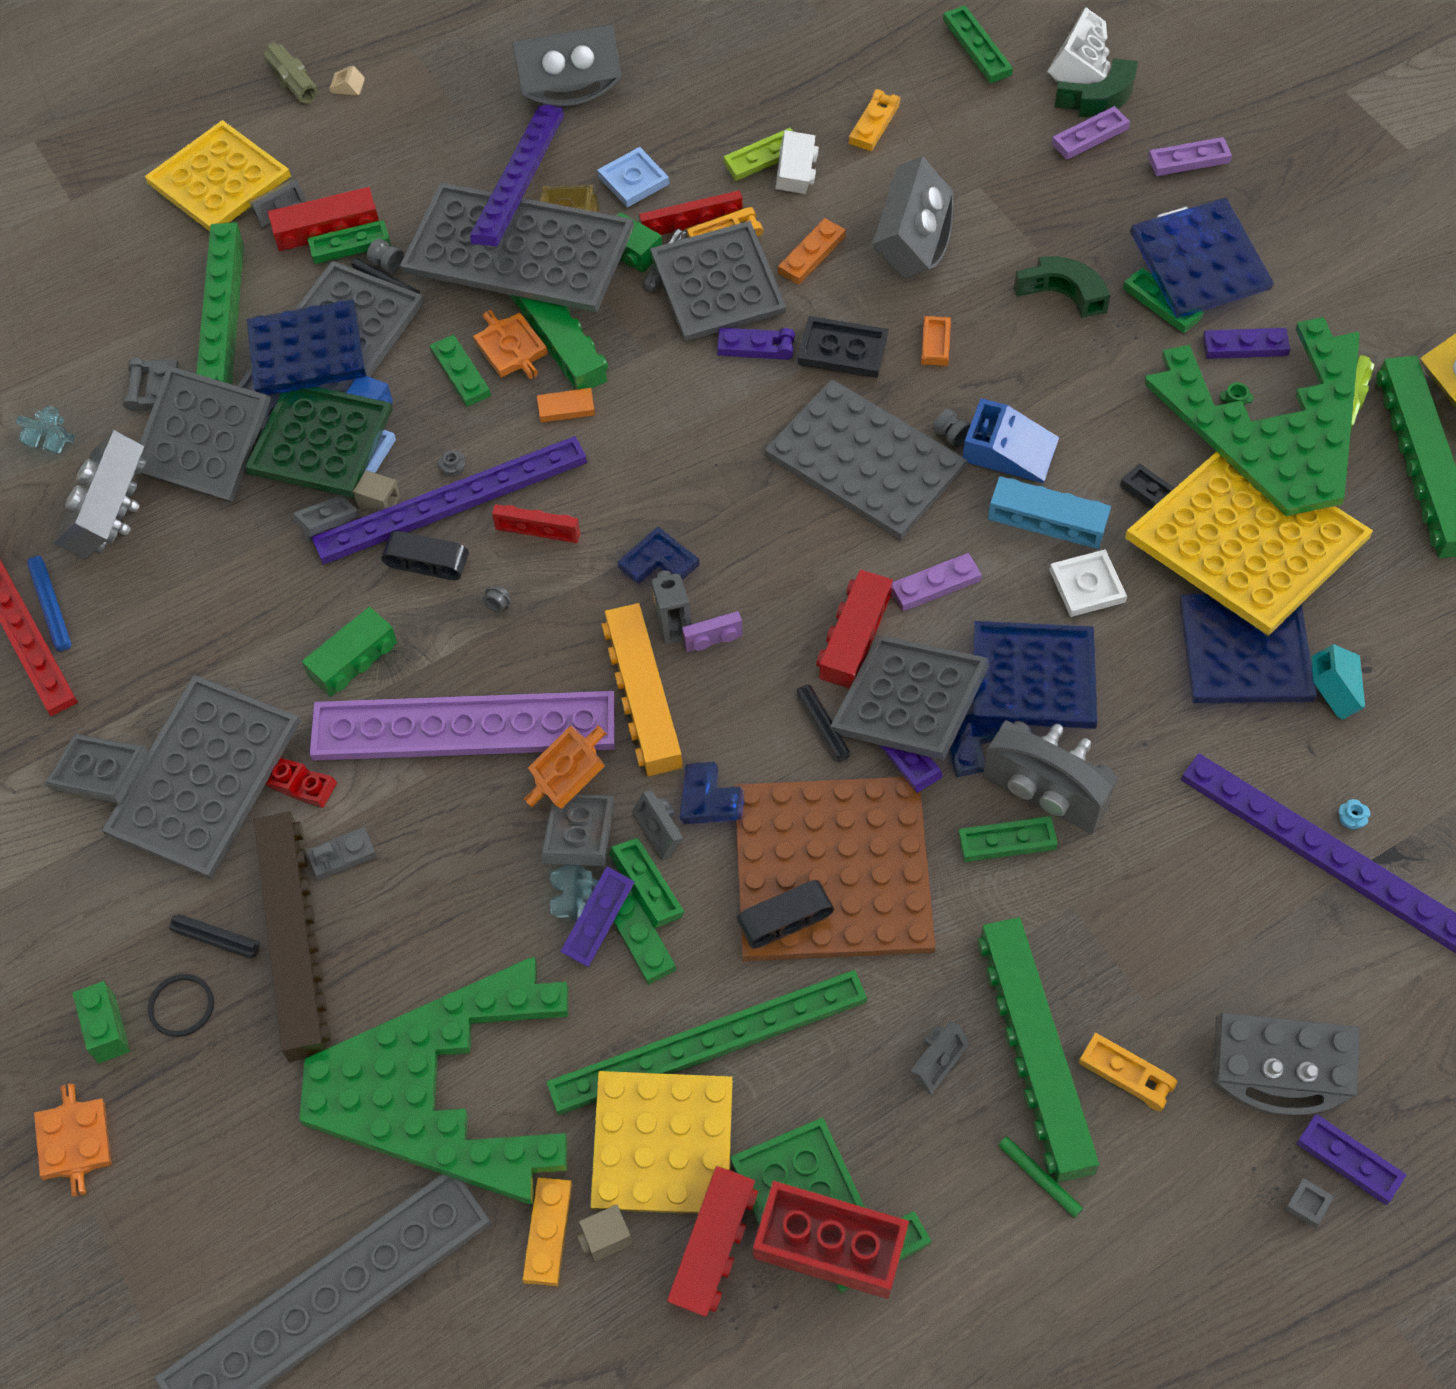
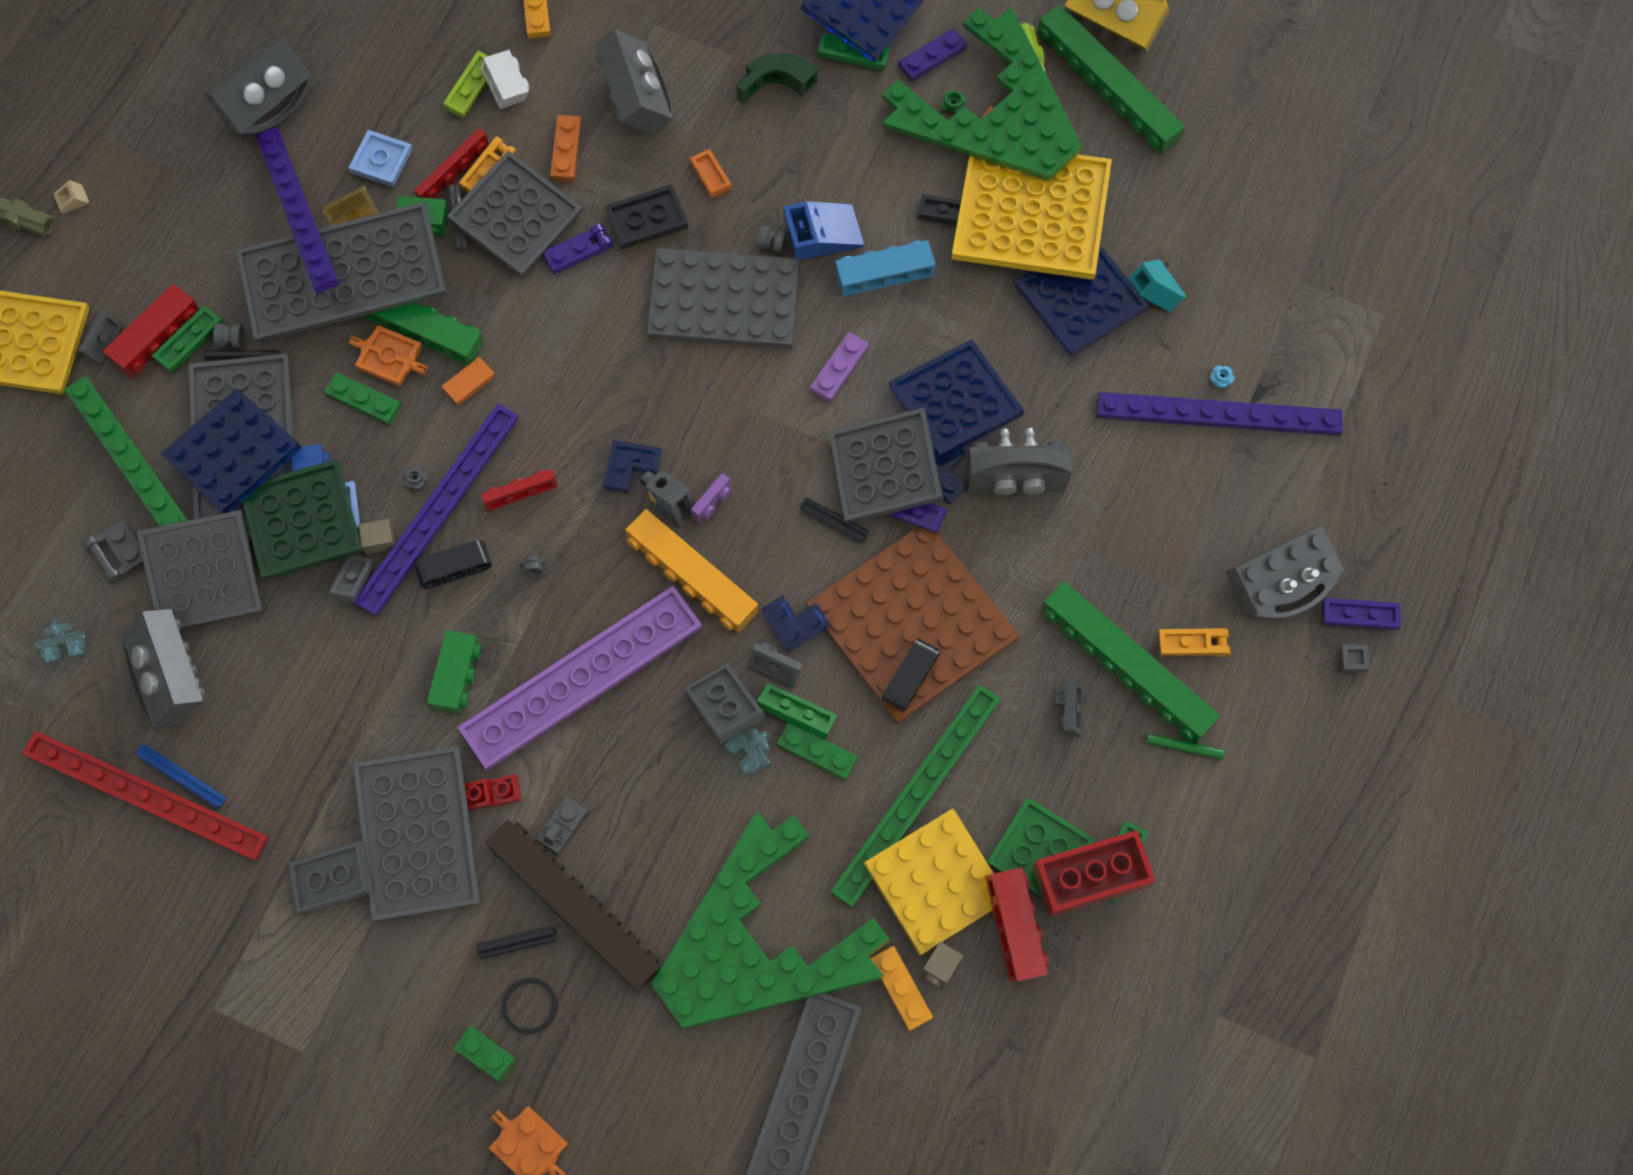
camera: 40 degrees left, 10 degrees up
orange plate [524,725,607,809] -> none
dark purple plate [560,867,635,967] -> none
red brick [816,569,893,689] -> none
green plate [958,816,1058,862] -> none
white plate [1050,549,1127,617] -> none

